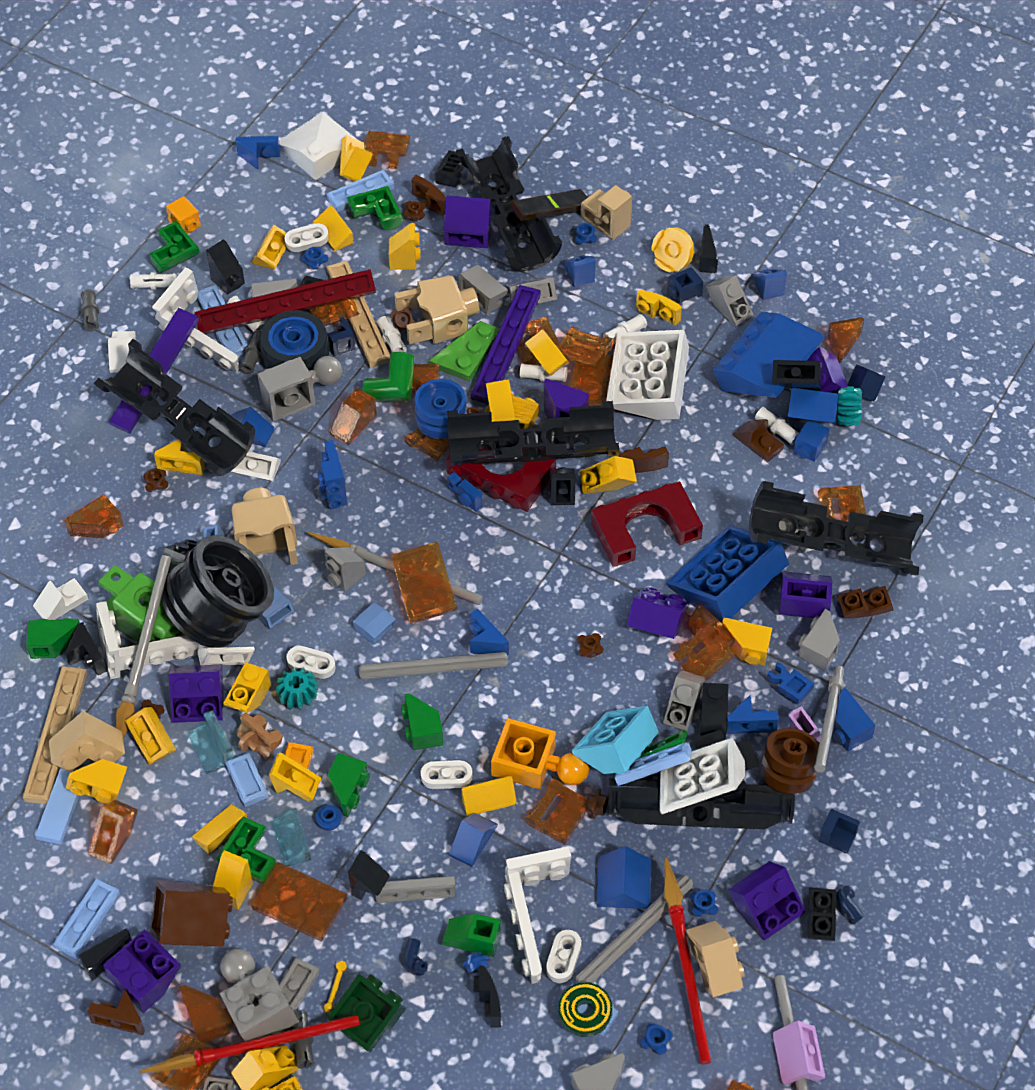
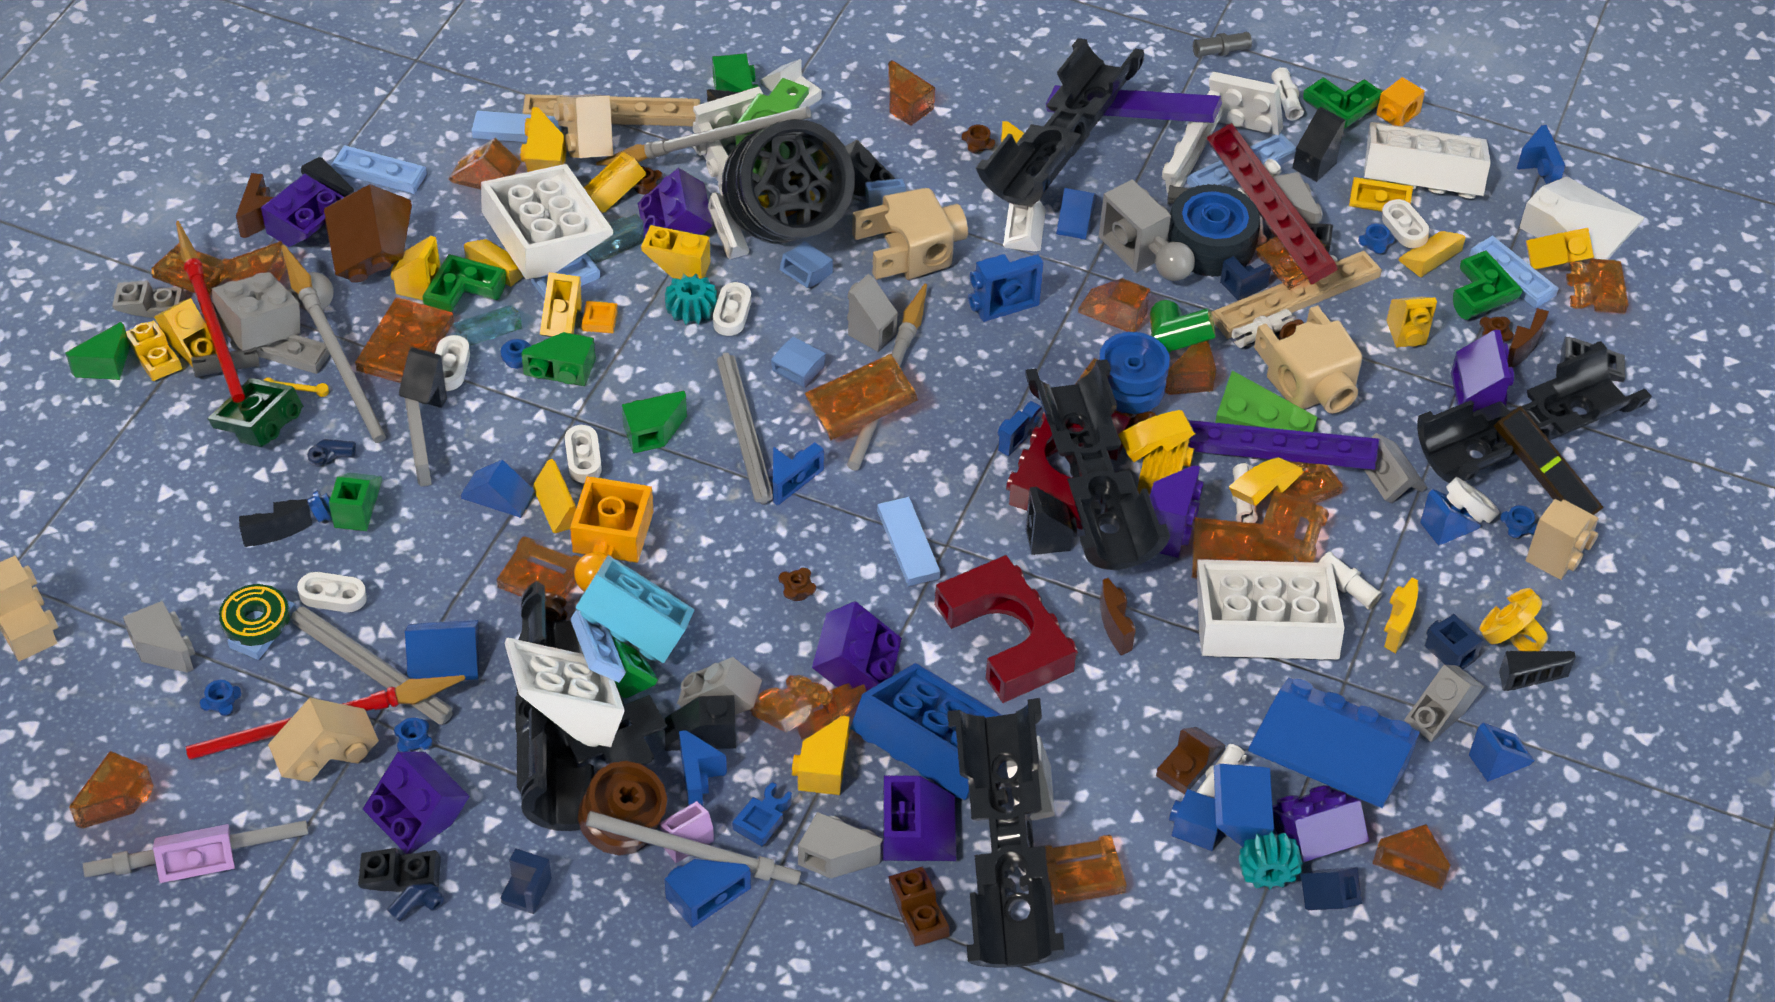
camera: 80 degrees right, 5 degrees down
white slope [108,331,136,373] -> none
medium nougat hips [237,713,283,760] -> none
light grey hinge [458,265,508,315] -> none
white bracket [504,846,571,984] -> none
yellow slope [579,456,637,494] -> none
black slope [772,360,823,391] -> none
none -> light grey piece [282,245,386,443]
none -> white plate [435,335,470,391]
none -> white slope [481,164,613,280]
none -> light blue tile [877,497,940,586]
none -> white slope [1364,122,1491,198]
none -> white plate [1446,477,1500,523]

